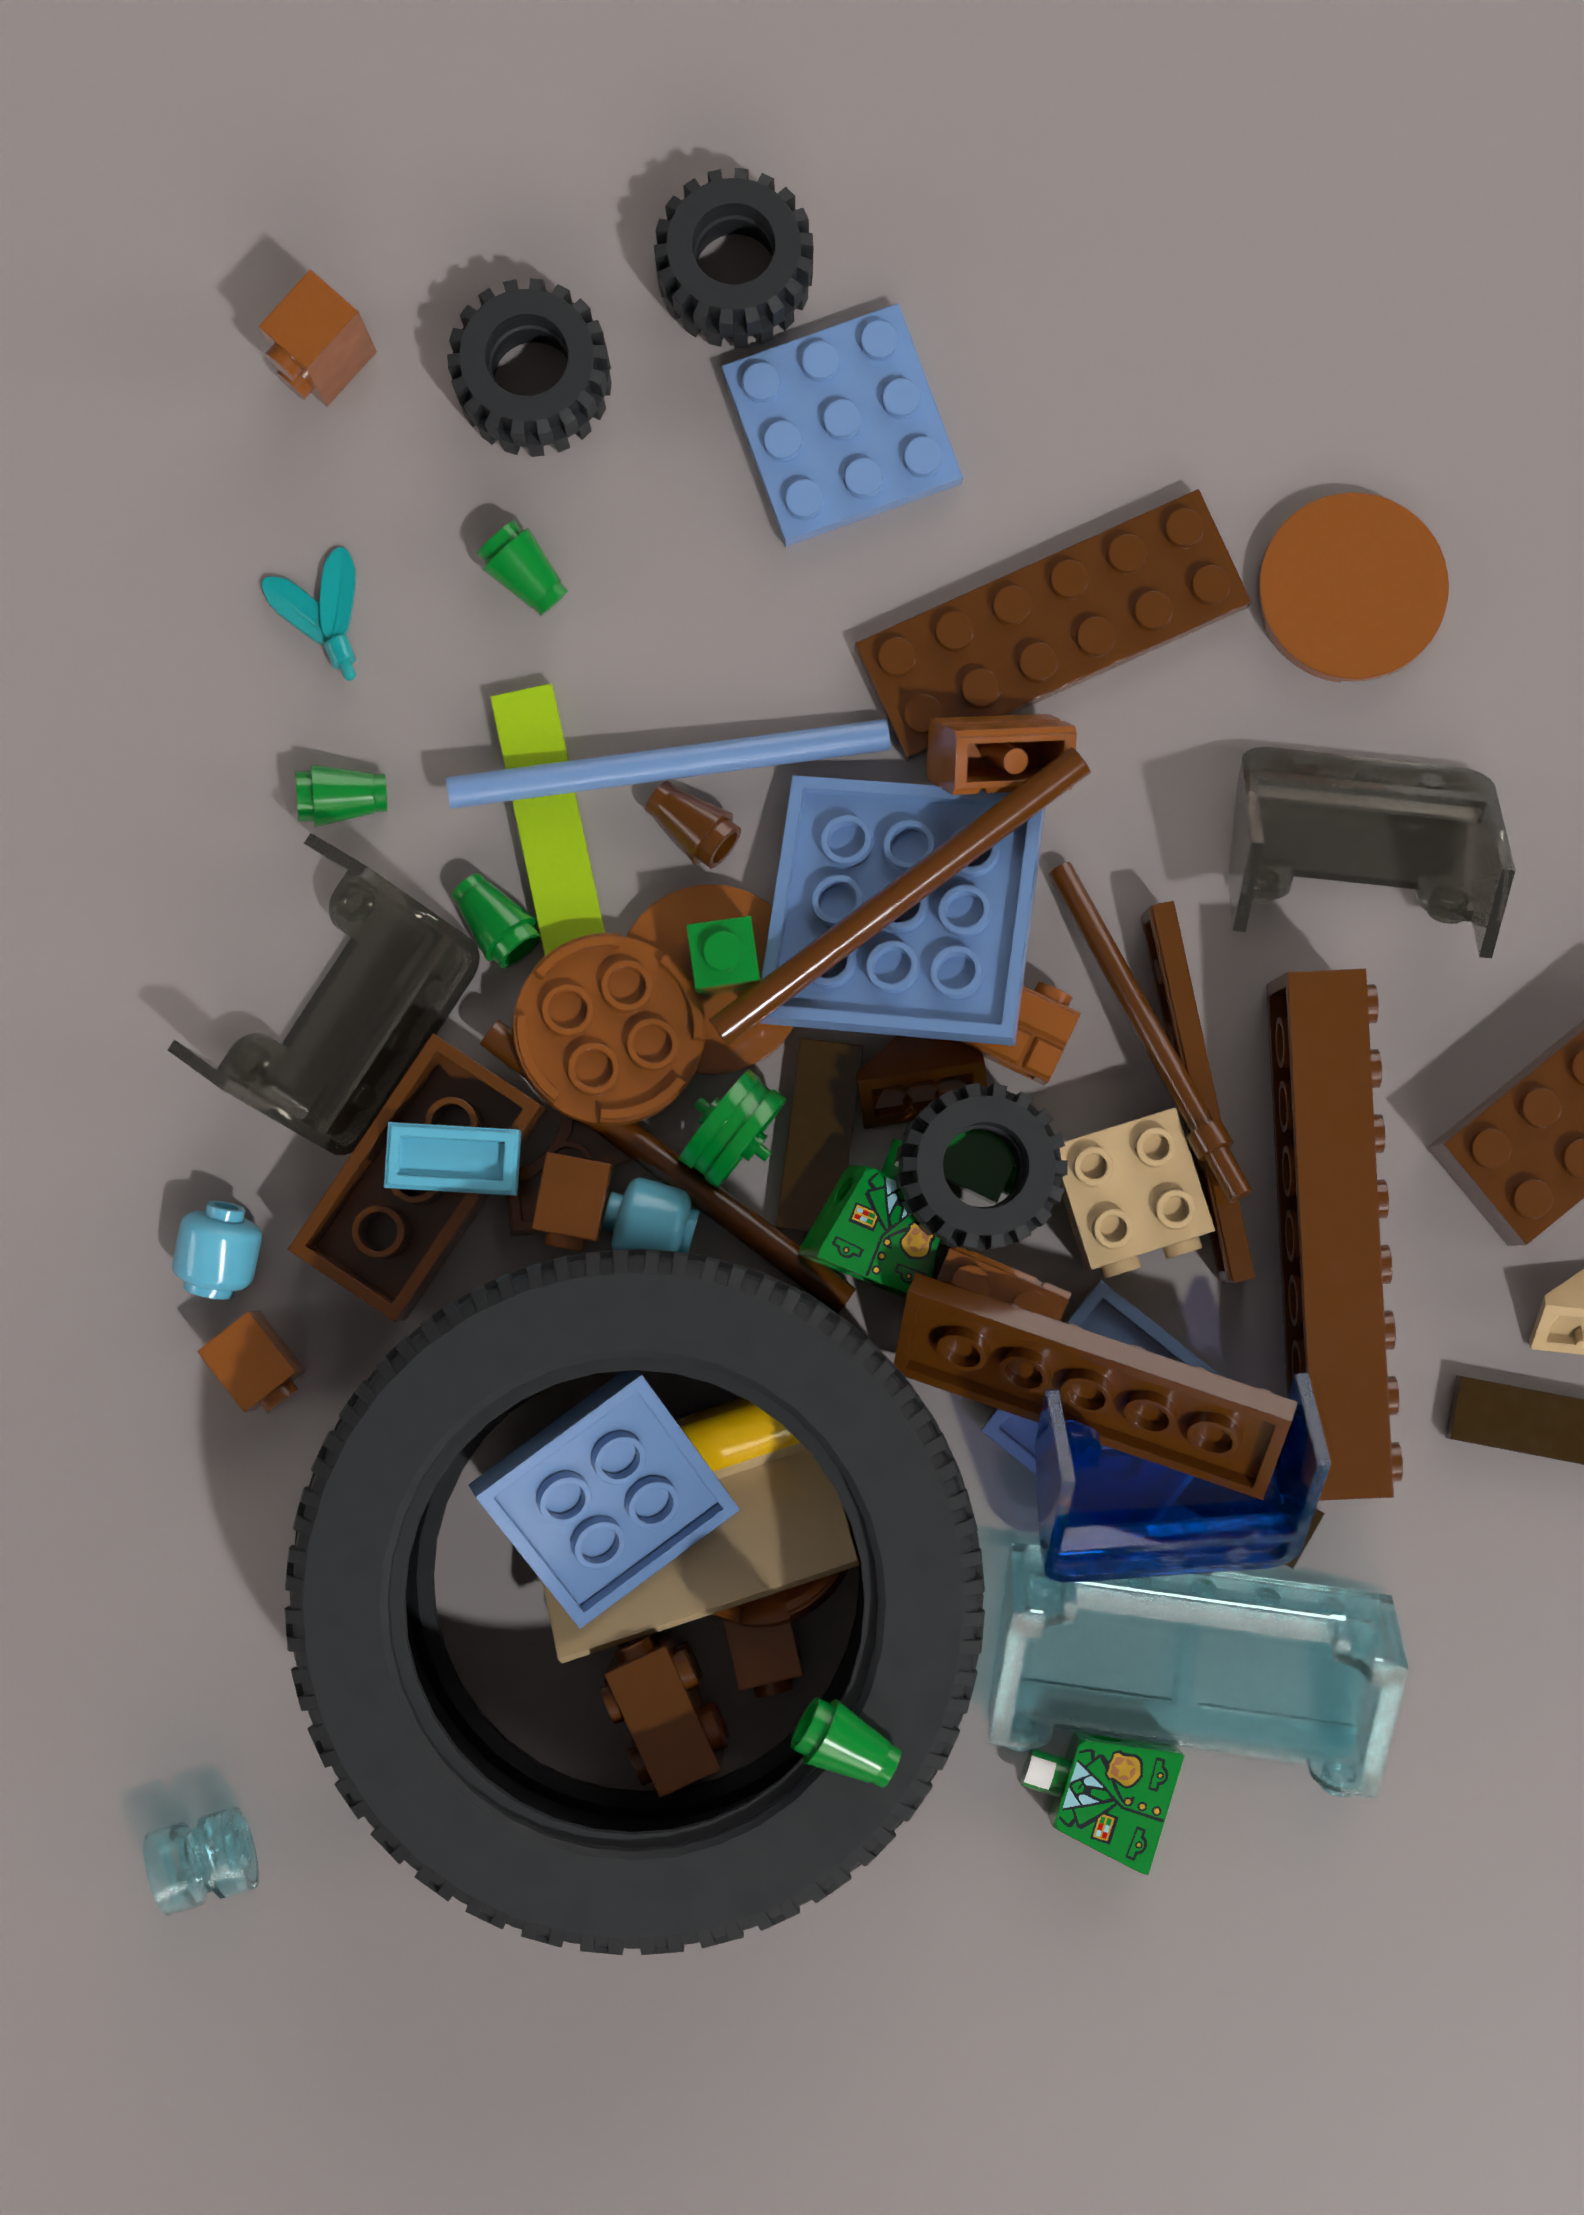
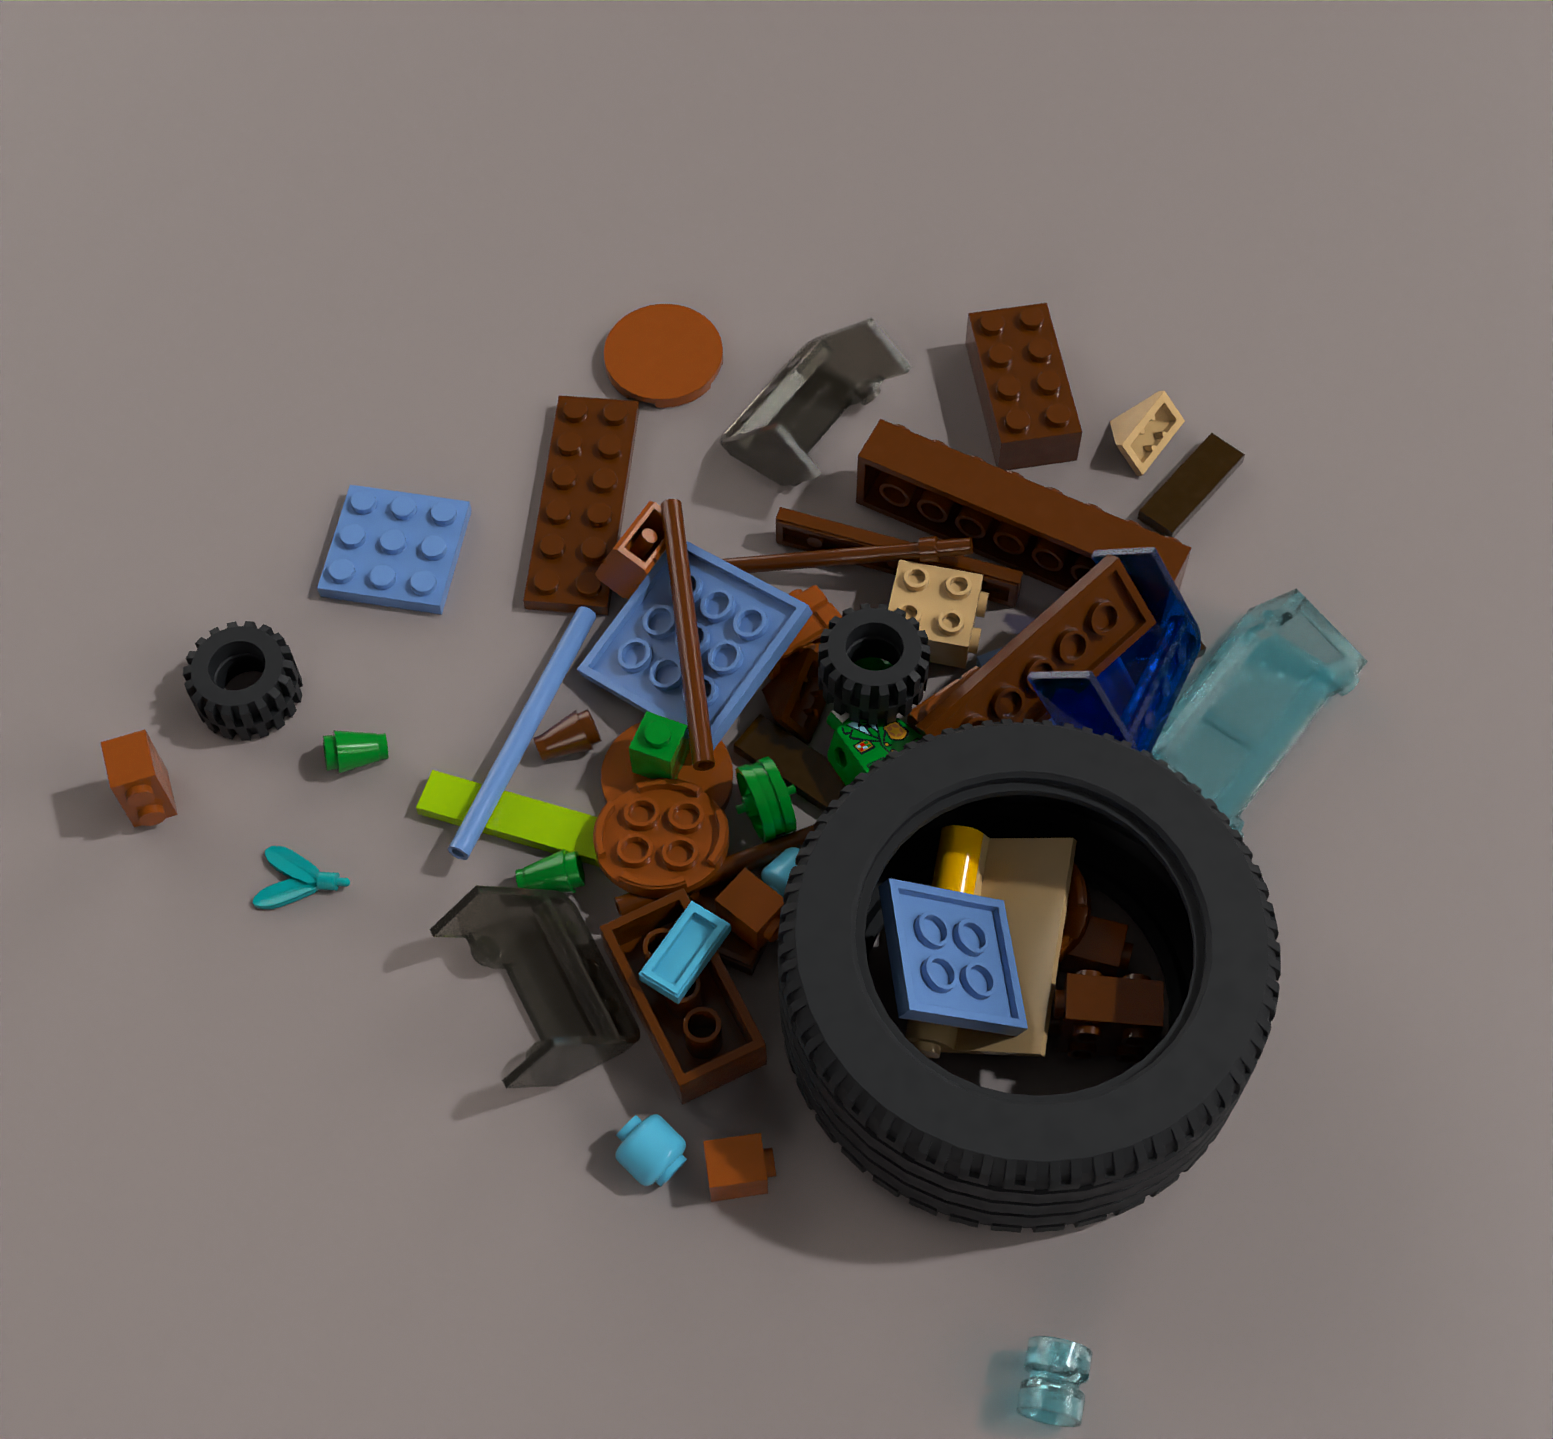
camera: 60 degrees left, 25 degrees down
green cone [295,764,387,828] -> none
black tyre [654,168,814,348] -> none
green cone [791,1697,901,1788] -> none
green torso [1021,1731,1185,1875] -> none

